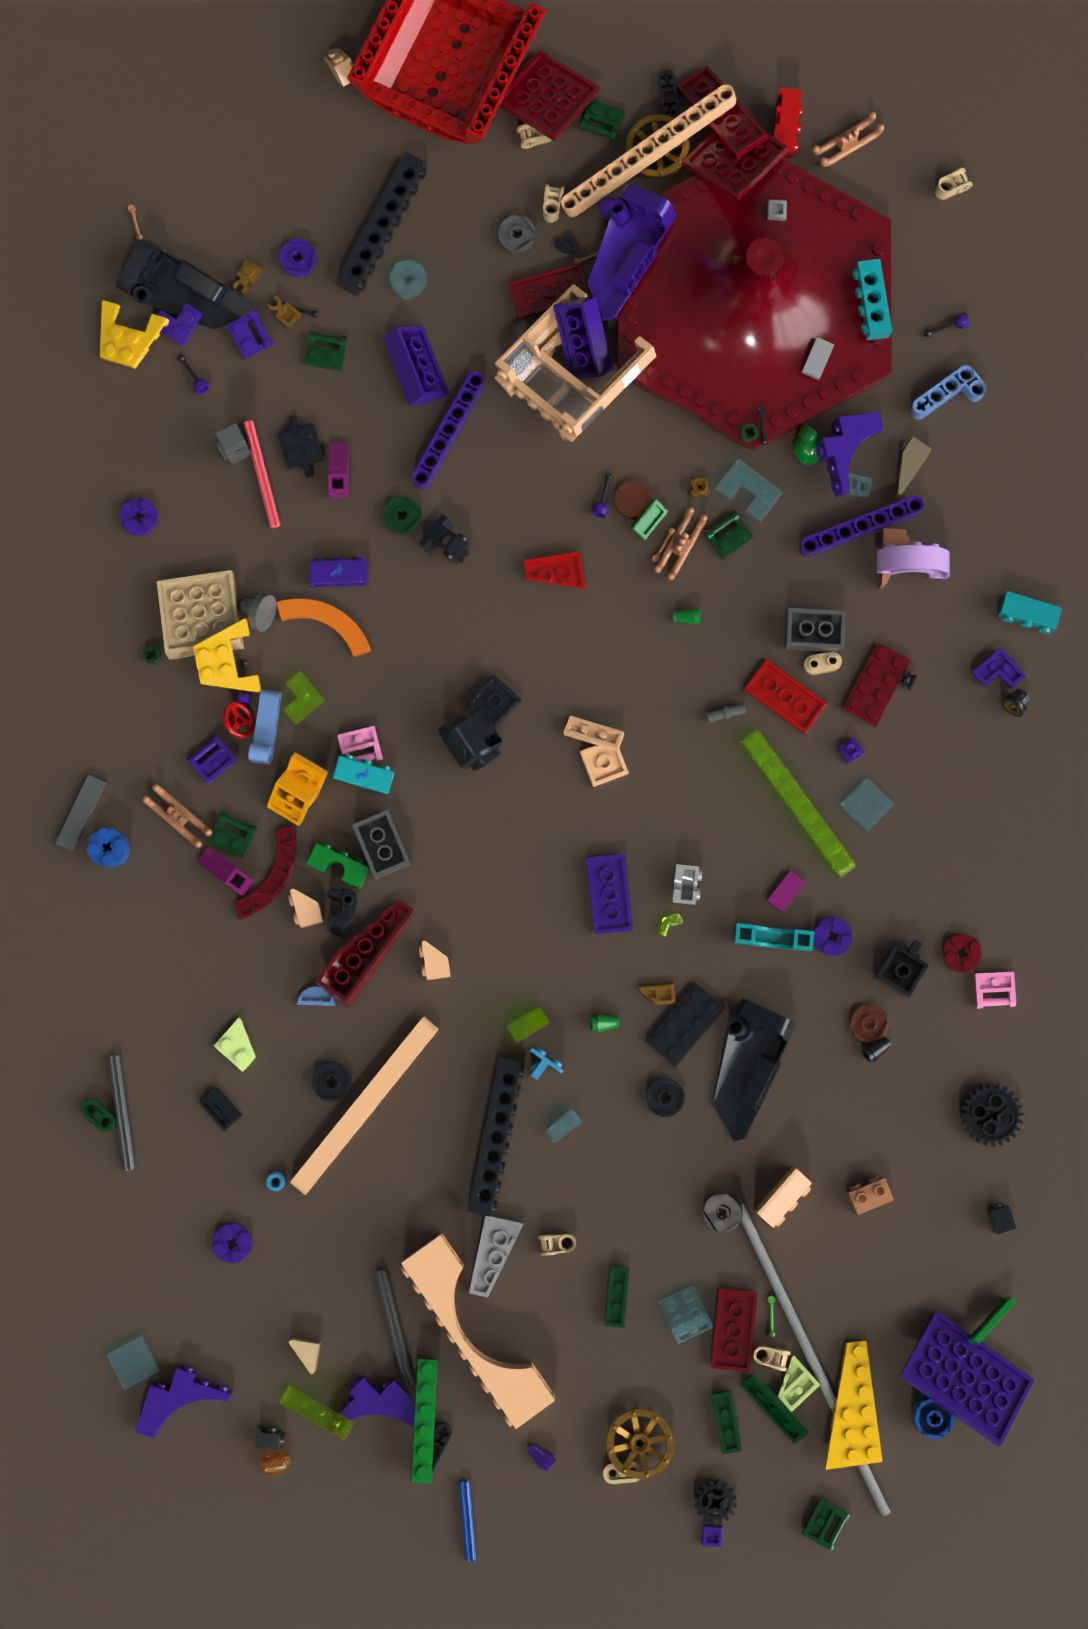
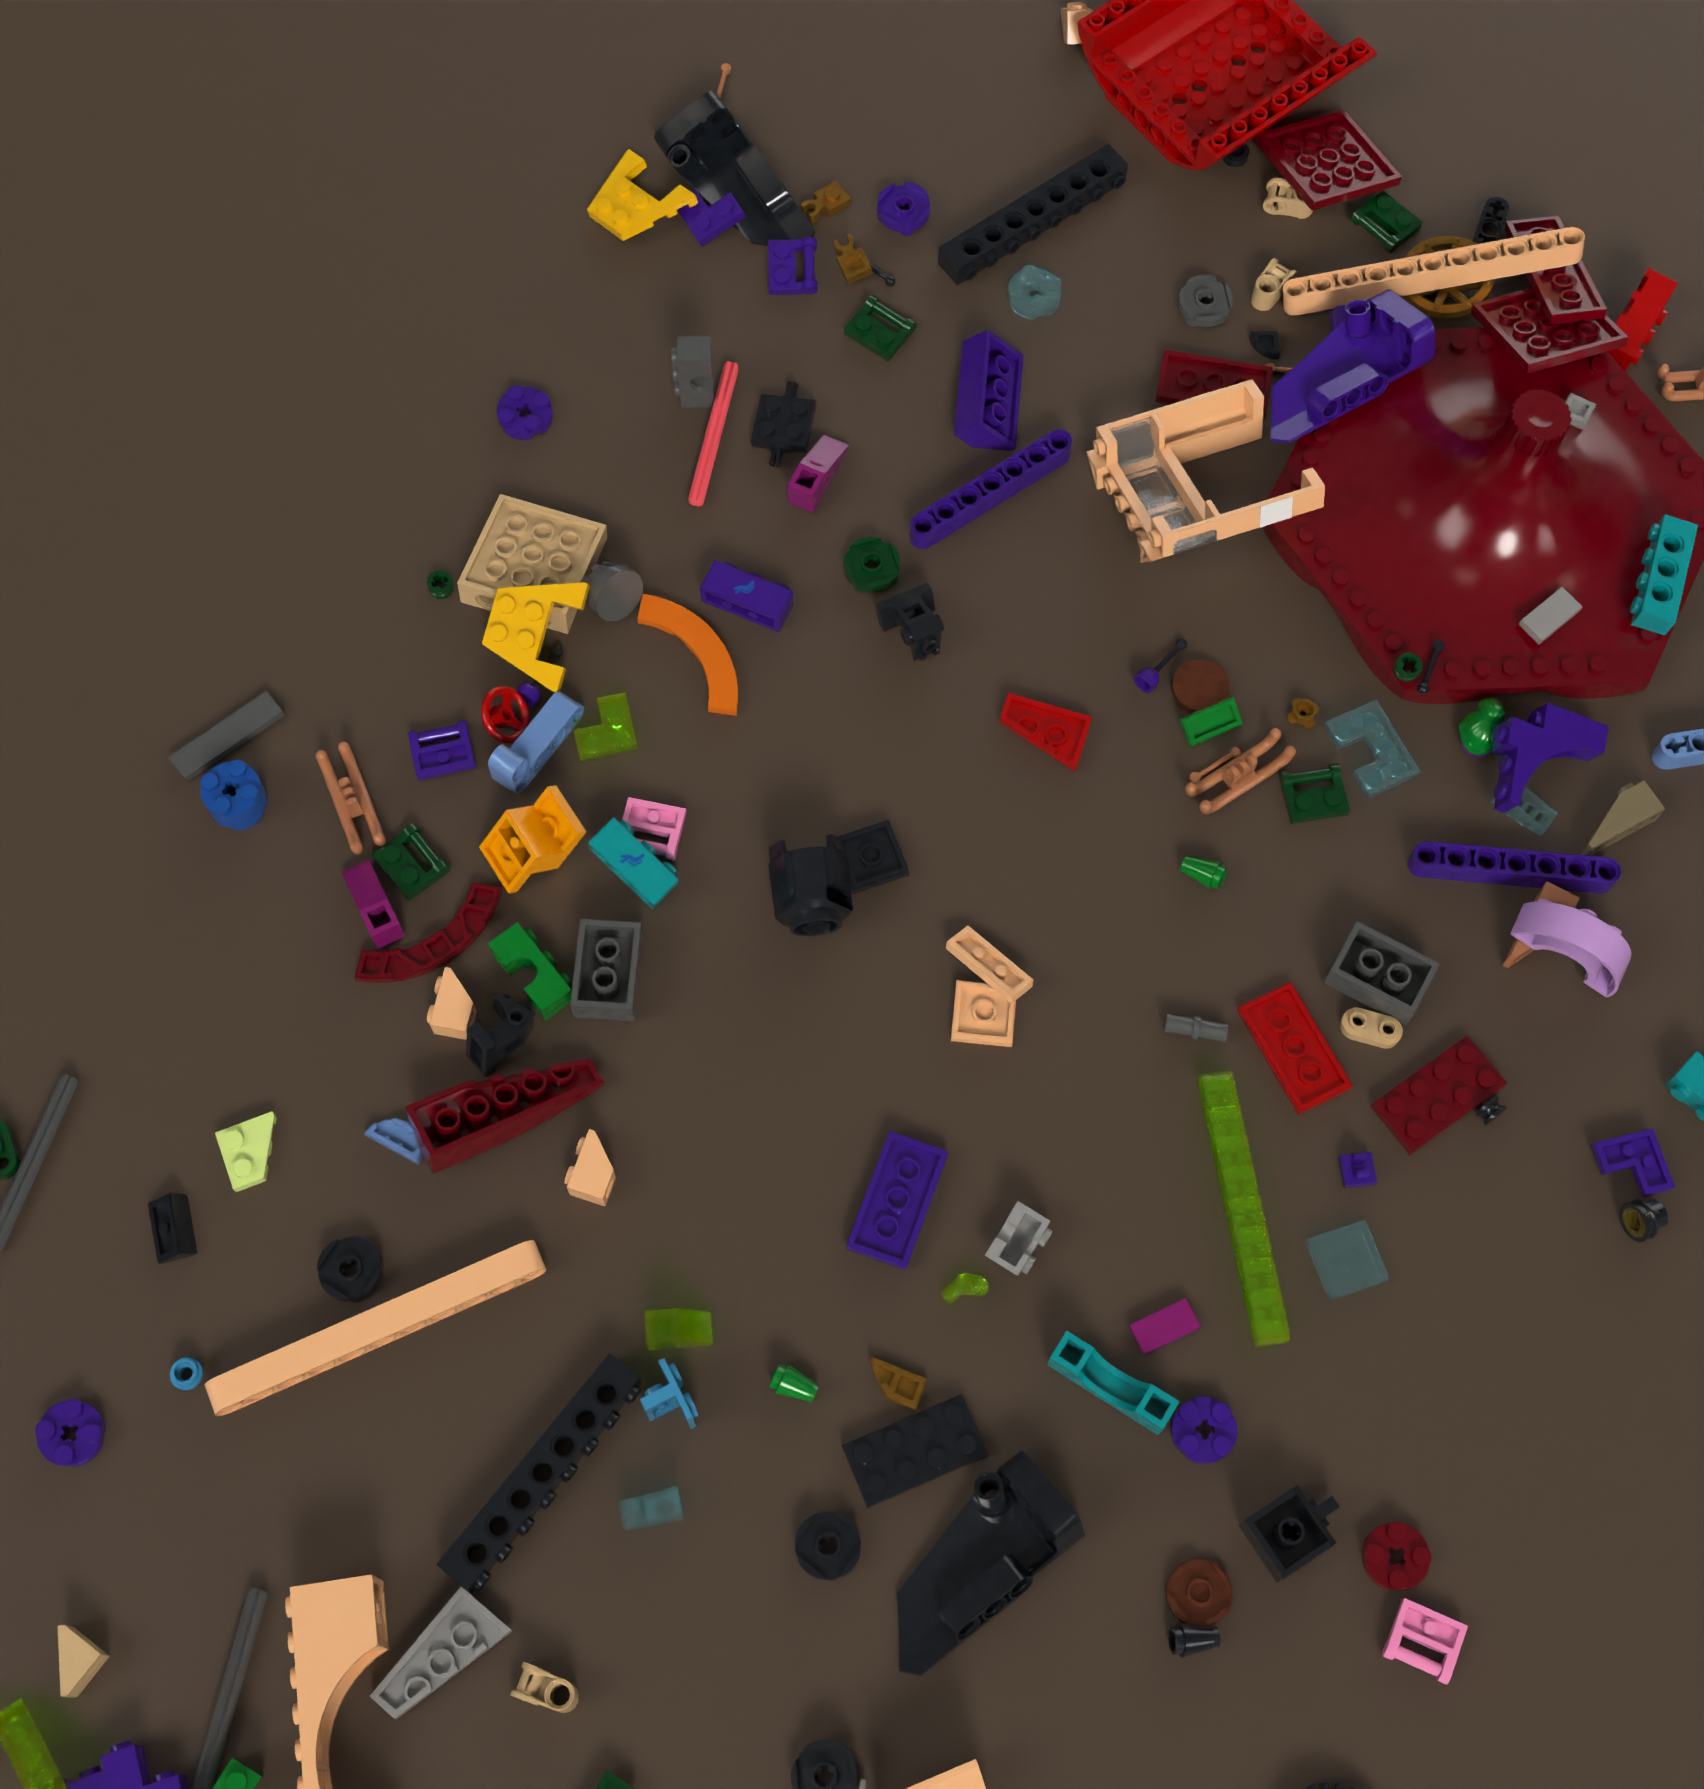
camera: 25 degrees right, 15 degrees down
hinge [178,354,210,395] -> none
dark purple slope [553,296,613,378] -> none

